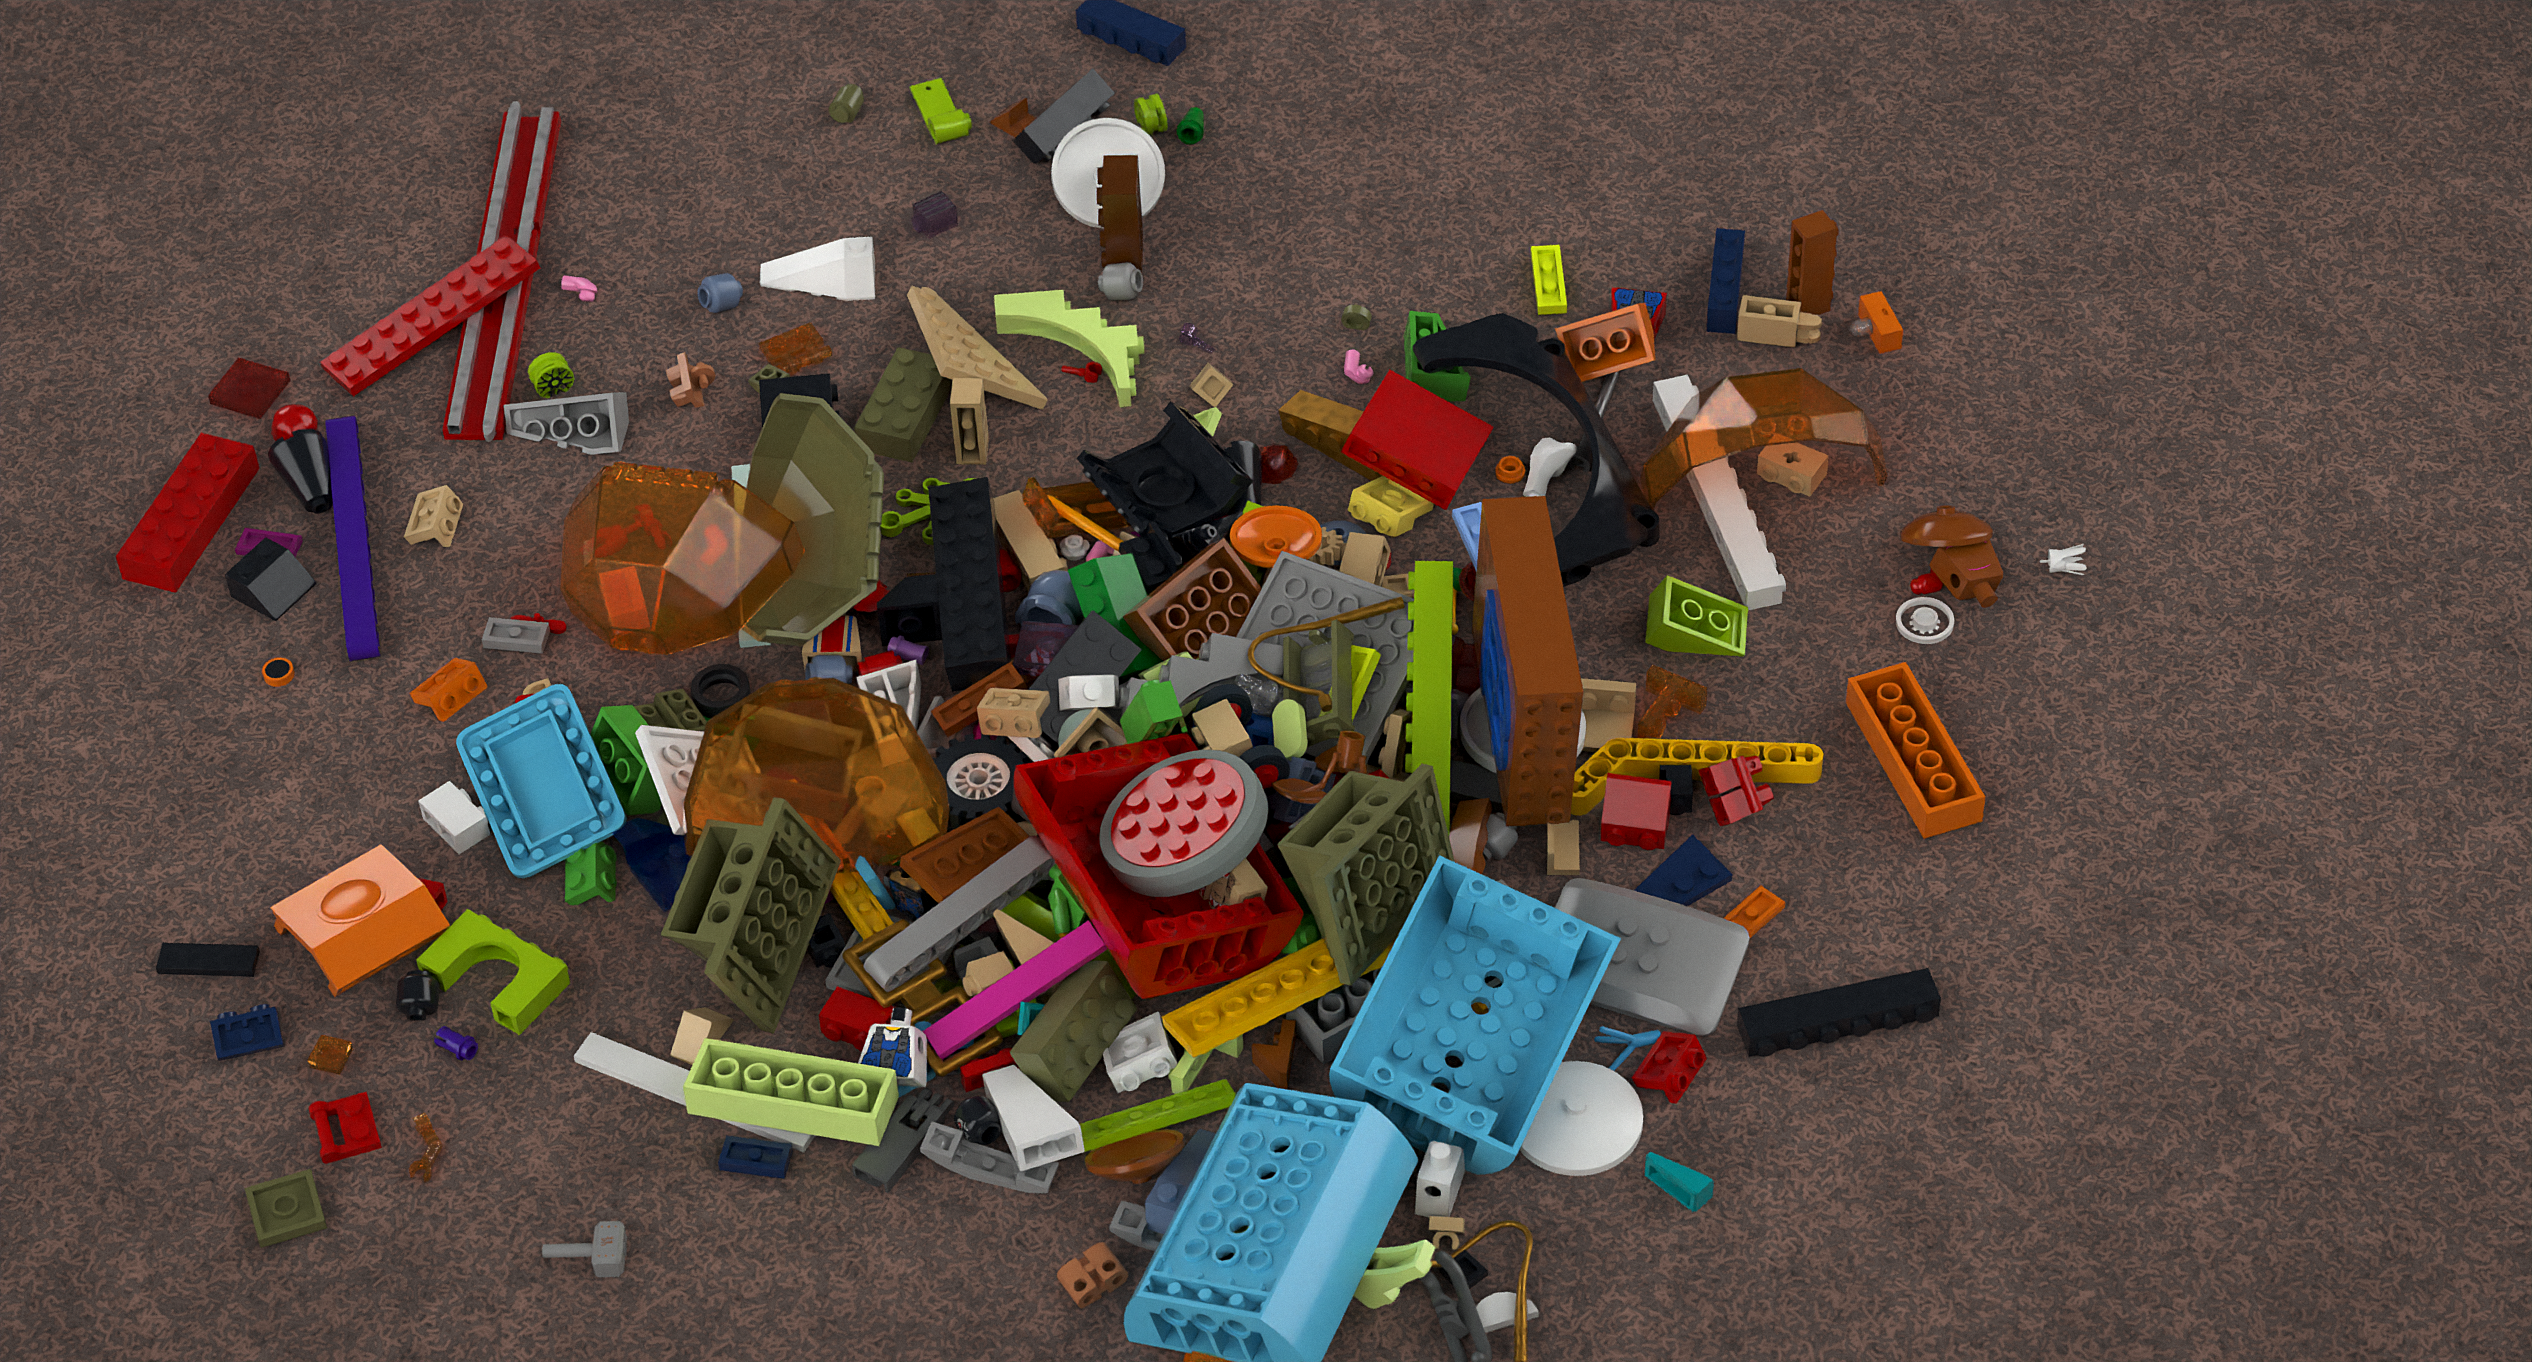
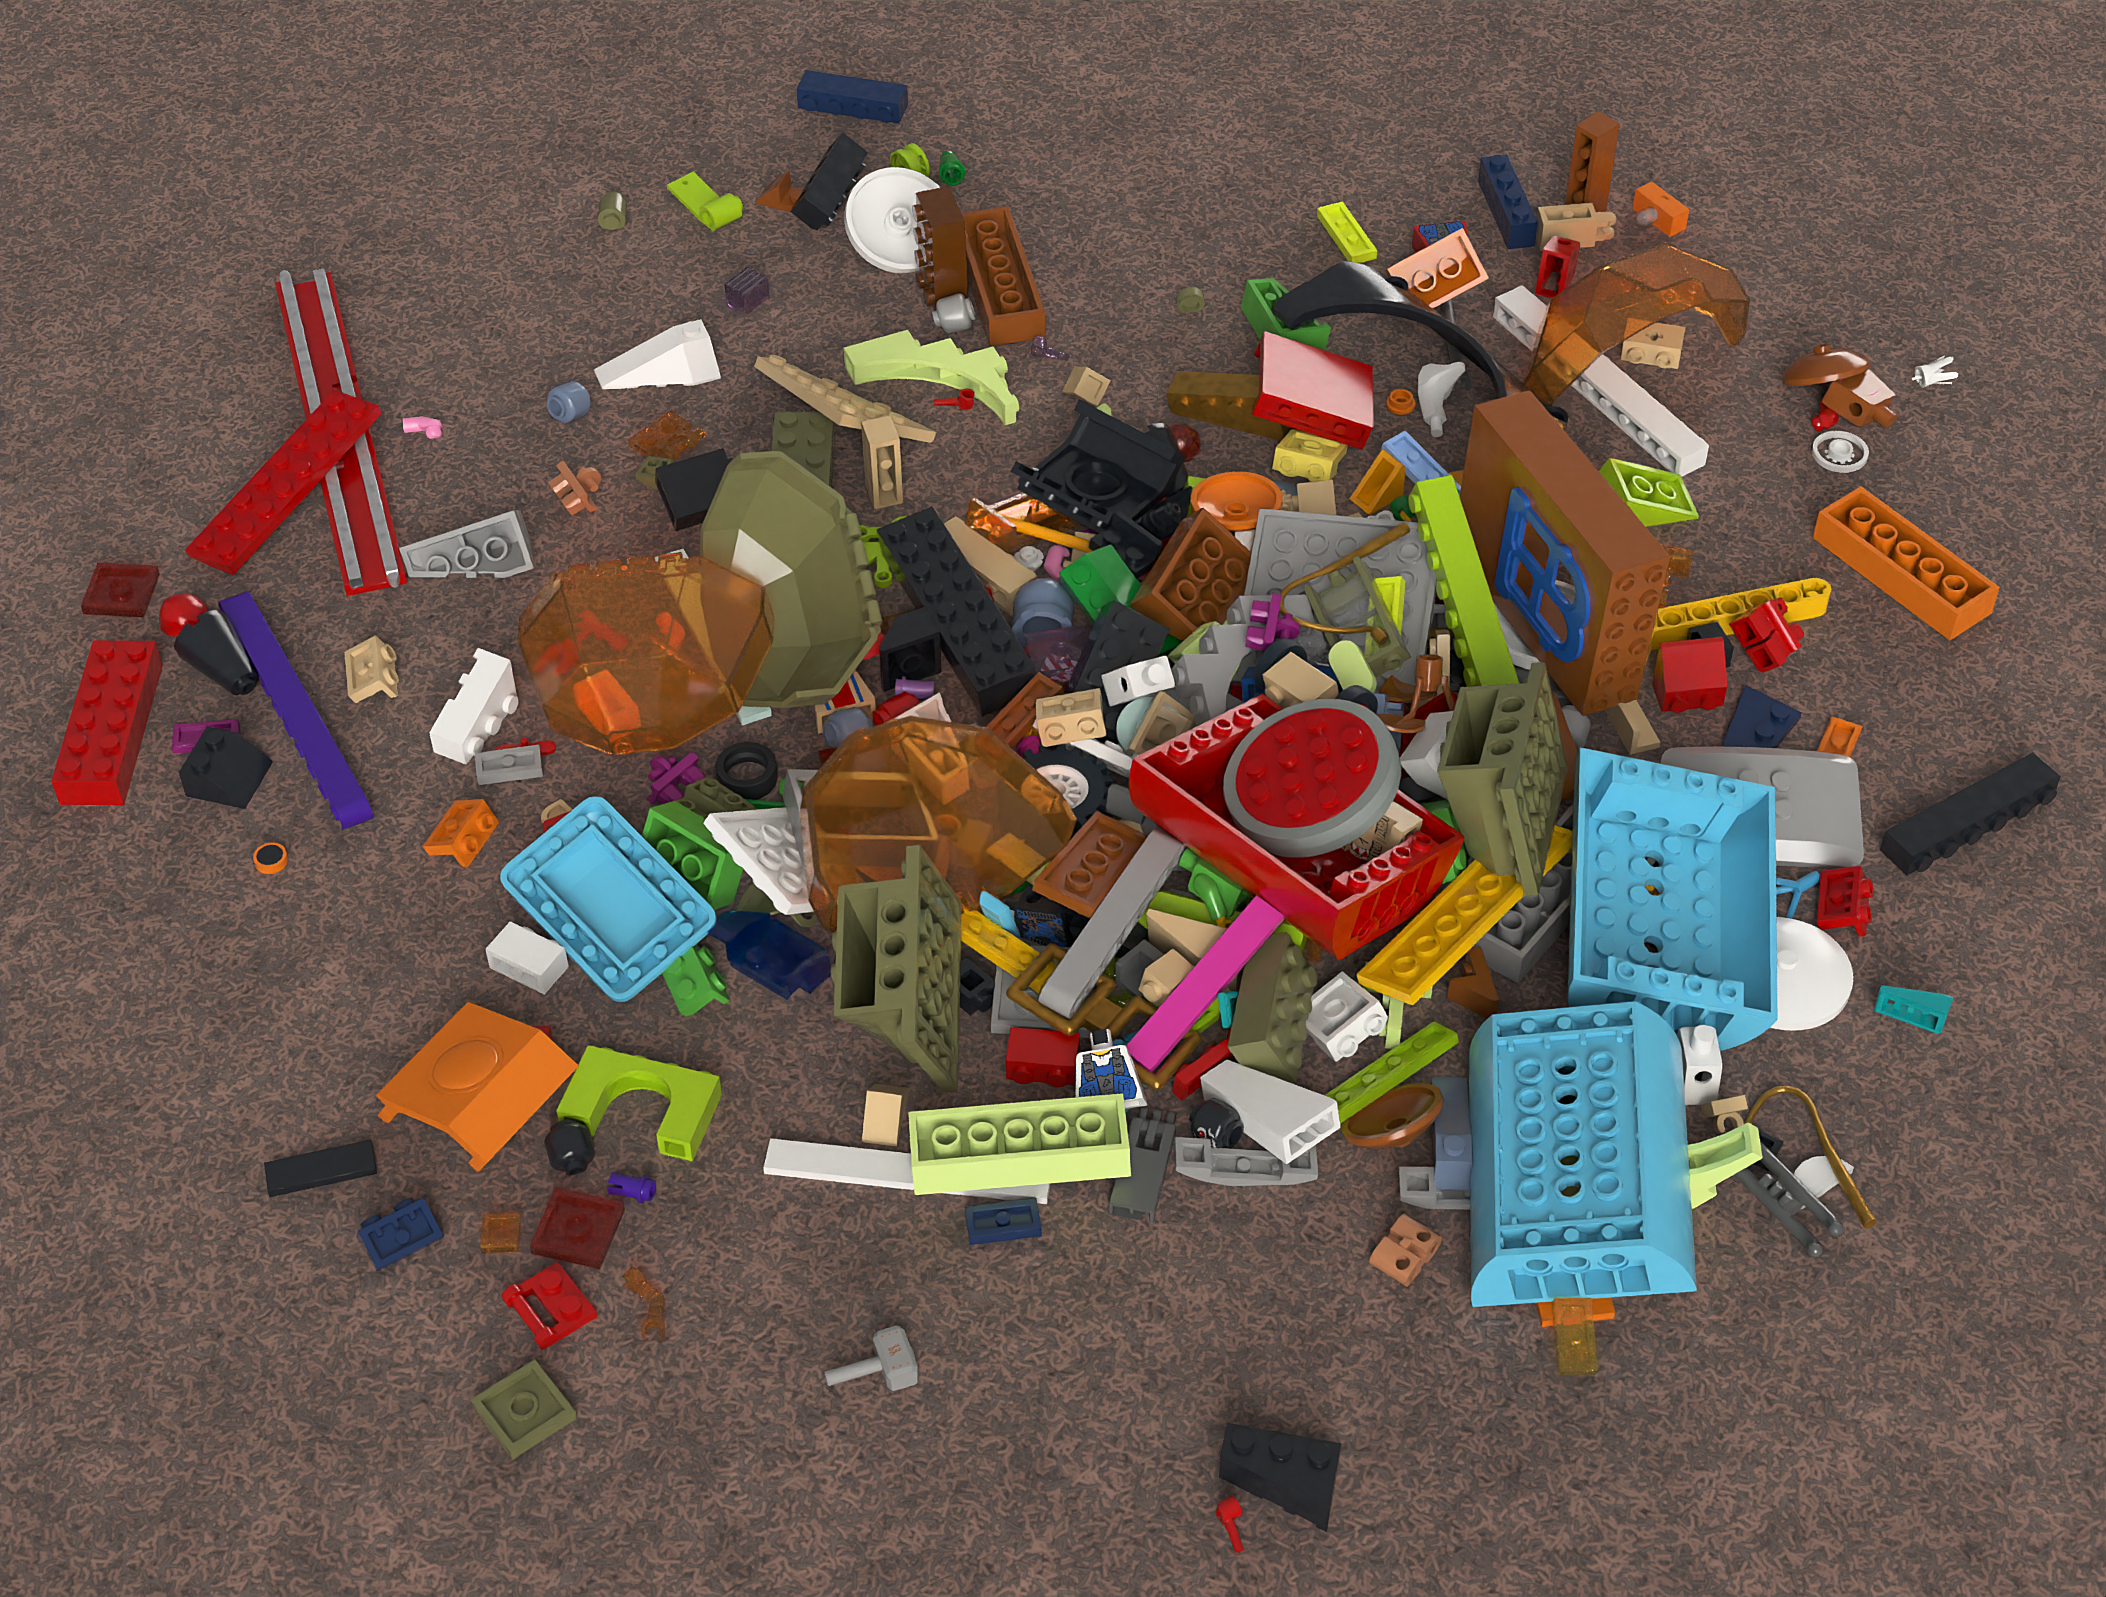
camera: 20 degrees left, 0 degrees up
lime wheel [528,352,574,398] -> none
bright green wedge [1120,680,1189,744] -> none
bright pink arm [1344,350,1373,384] -> none
none -> white wedge [429,648,518,764]
none -> clear red plate [530,1187,625,1269]
none -> magenta hips [647,751,706,805]
none -> dark orange brick [962,206,1045,346]
none -> magenta hips [1245,593,1300,654]
none -> light orange slope [1349,449,1405,515]
none -> red torso [1535,236,1580,301]

